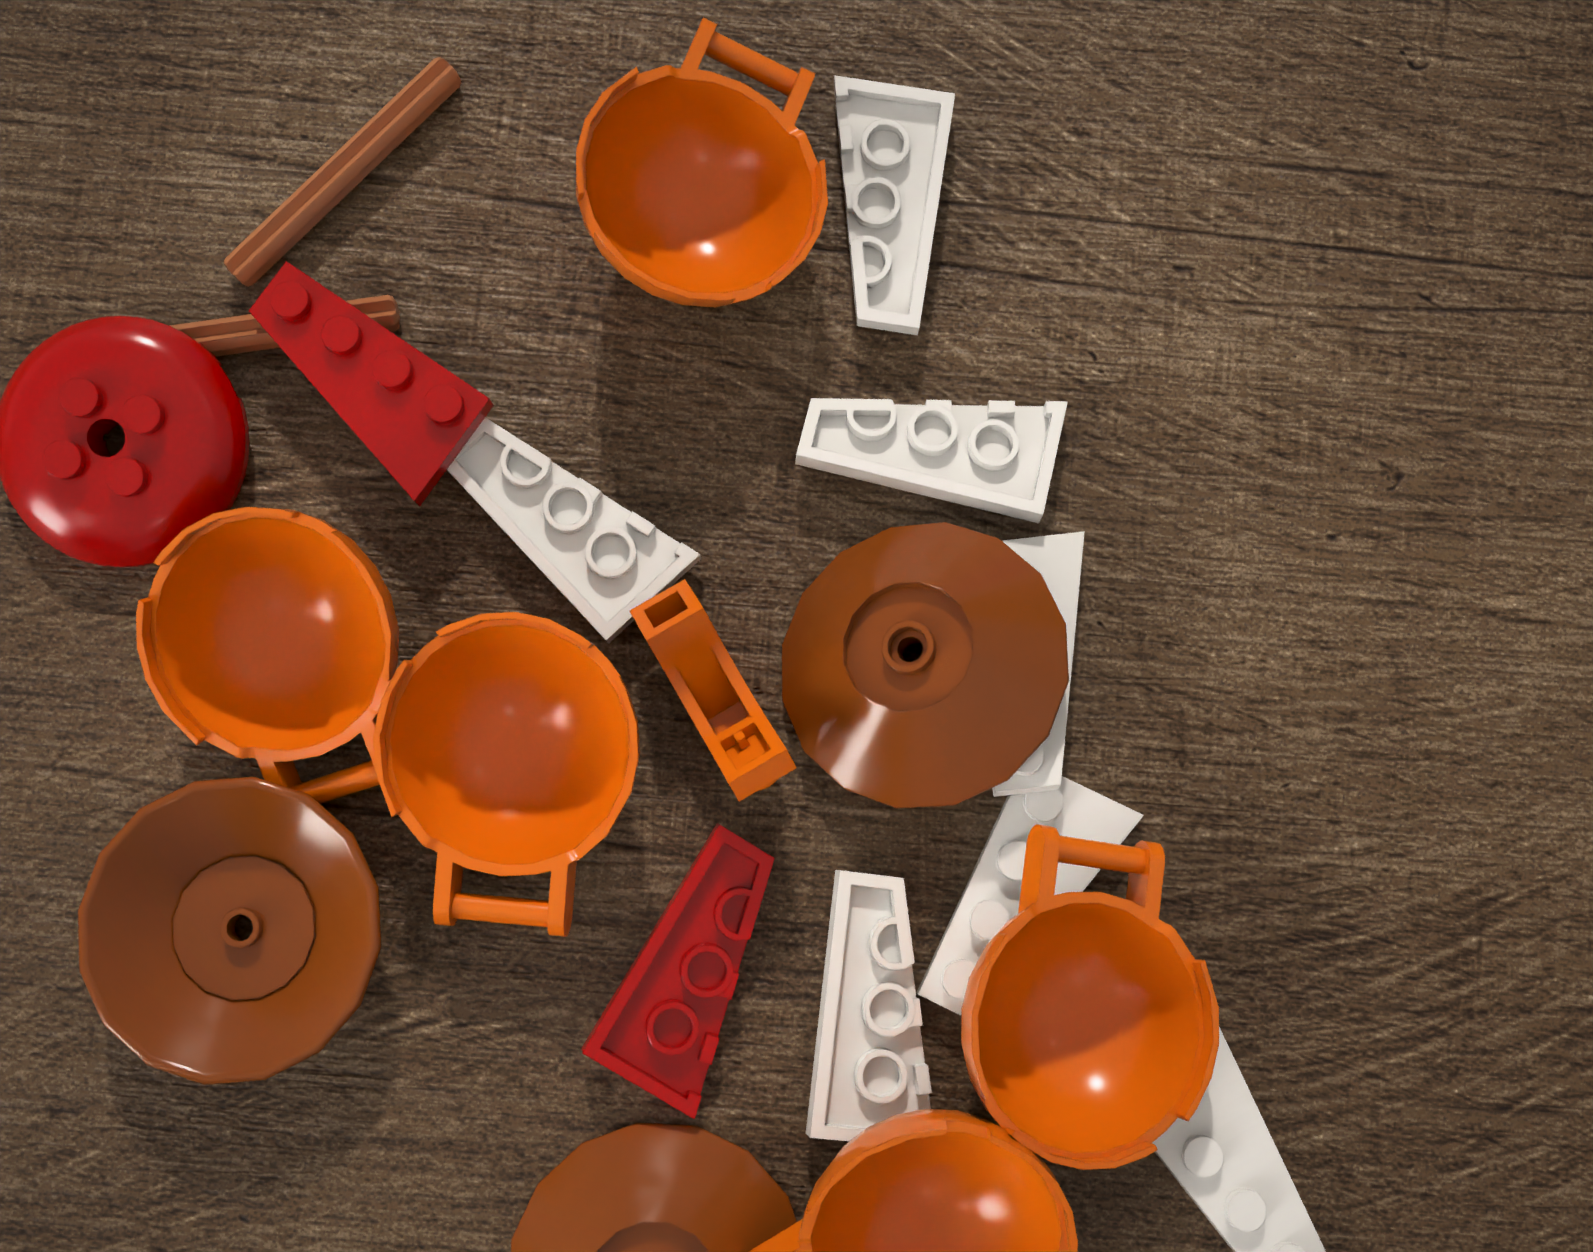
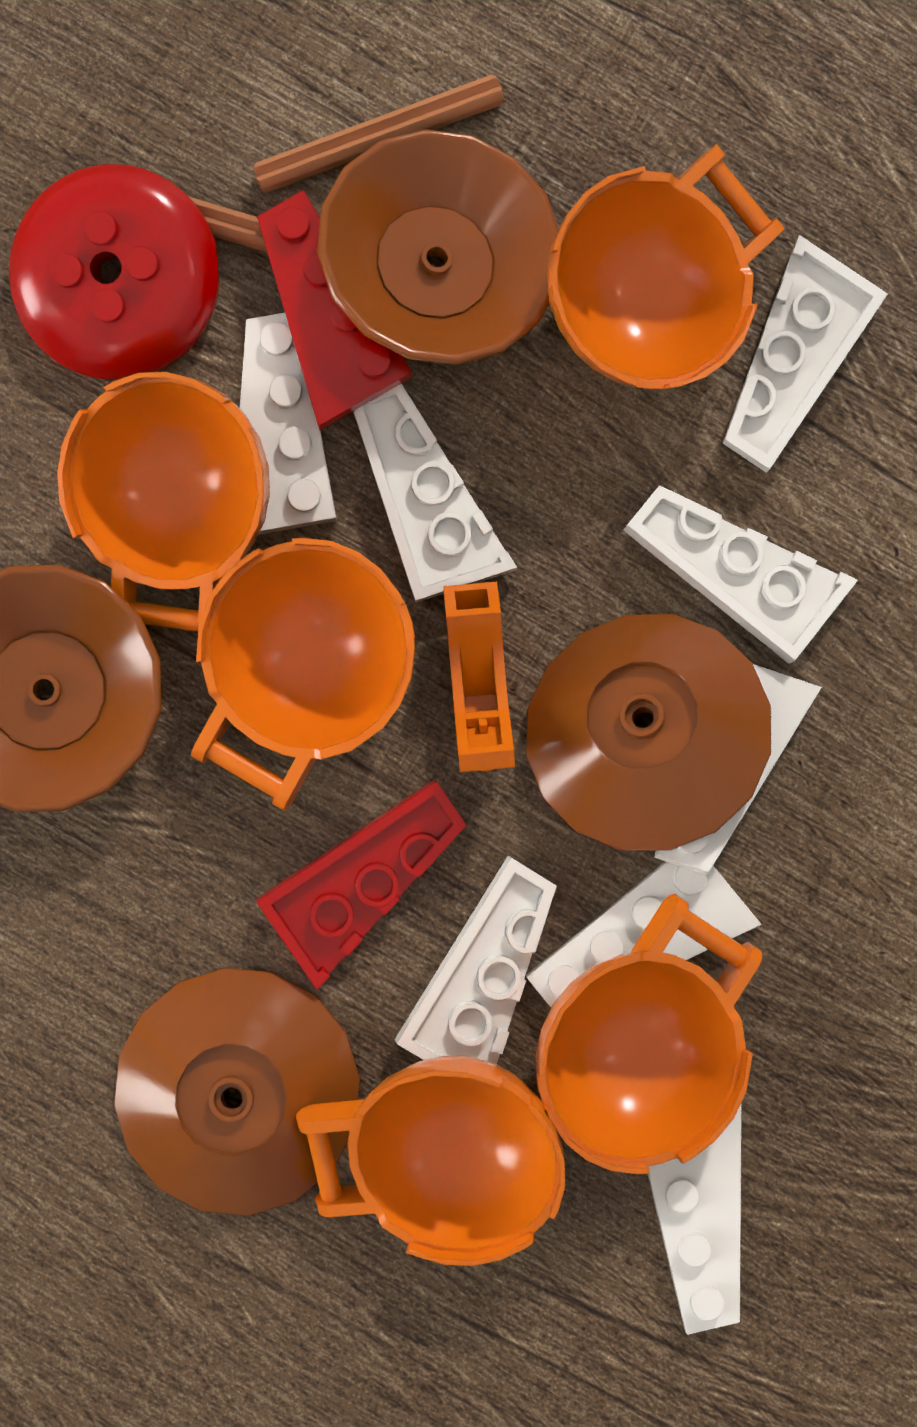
camera: 25 degrees right, 5 degrees up
none -> white wing [240,312,337,535]
none -> dark orange dish [317,129,559,365]

